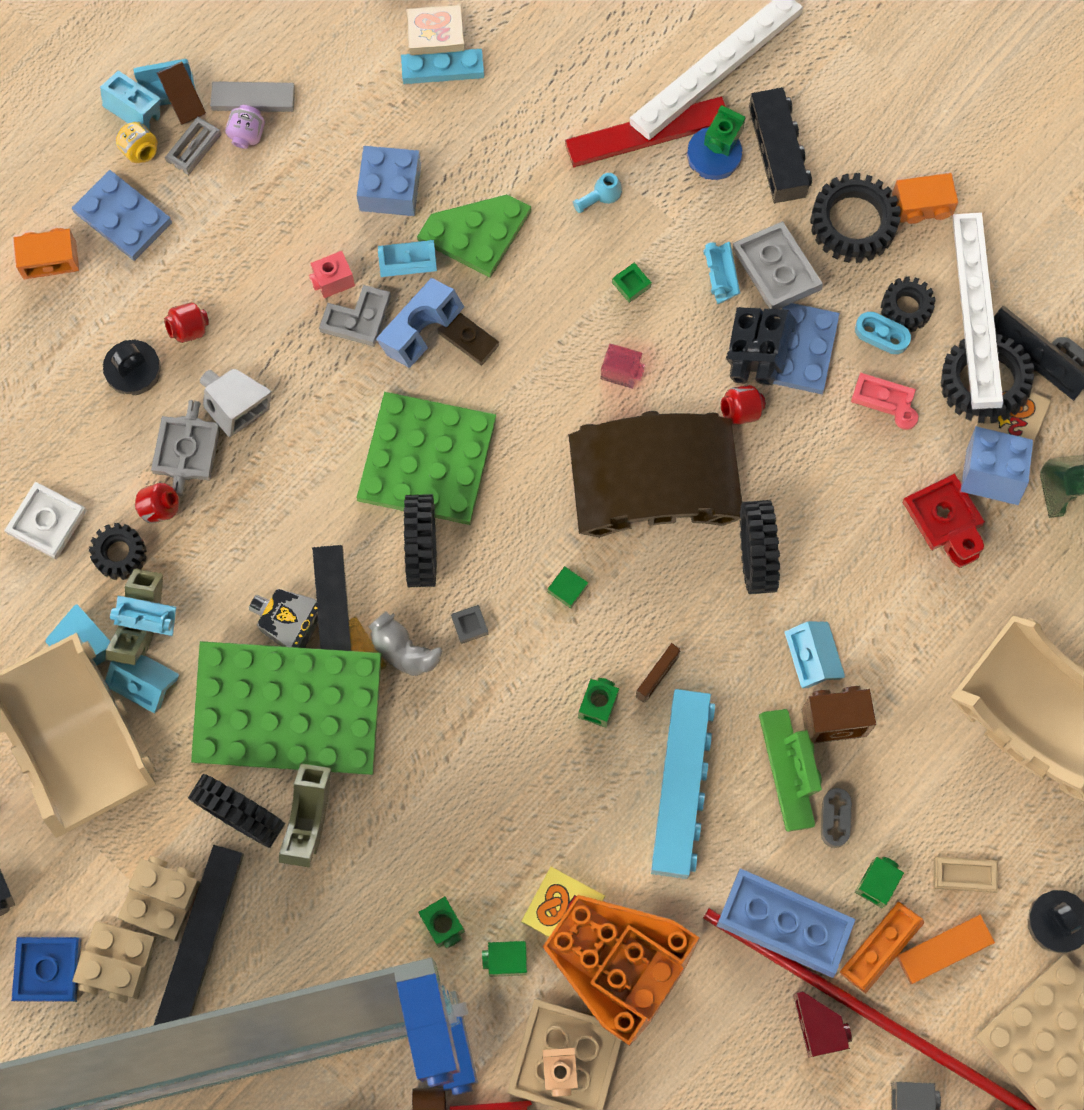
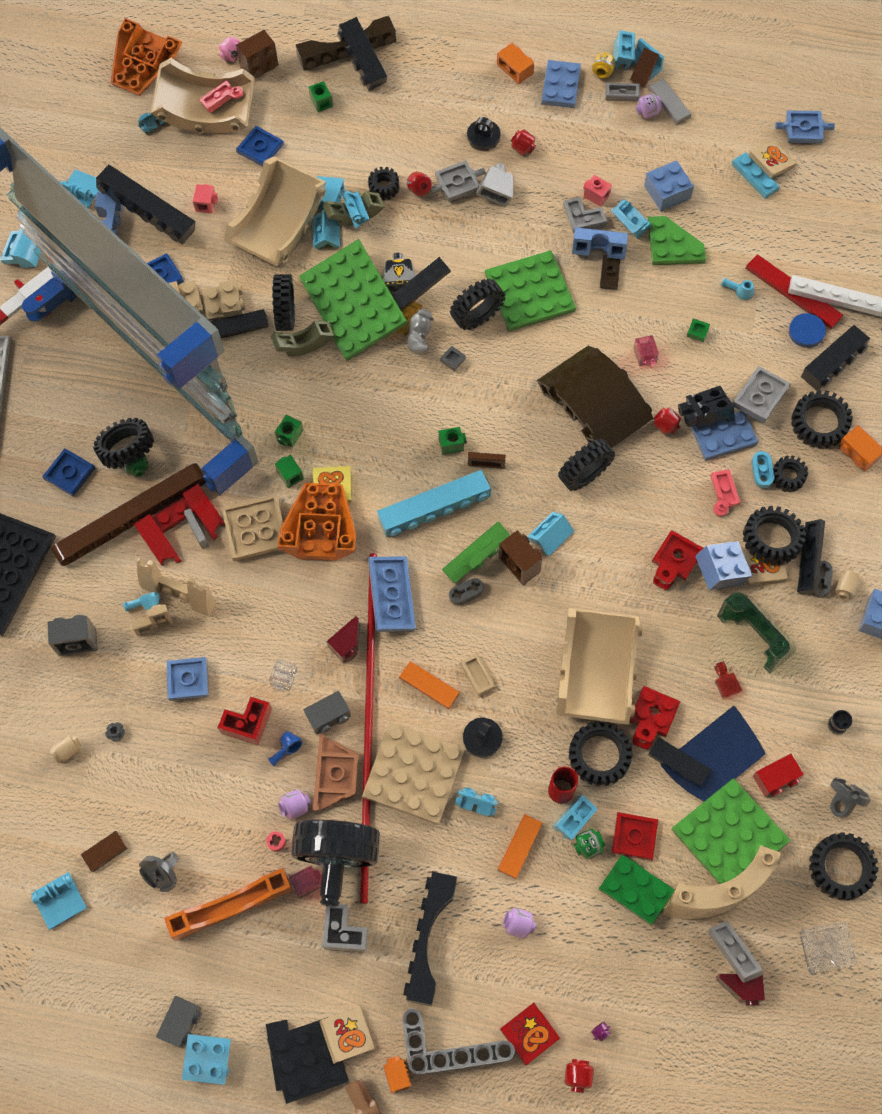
camera: 60 degrees right, 5 degrees down
white plate [4,482,87,560] -> none
light nougat brick [543,1048,578,1097] -> none
green tile [547,566,588,609] -> none
medium azure hinge [703,242,740,304] -> none
green brick [704,105,746,156] -> none
orange tile [840,901,925,994] -> none
green brick [854,856,904,909] -> none
white plate [953,213,1003,409] -> none

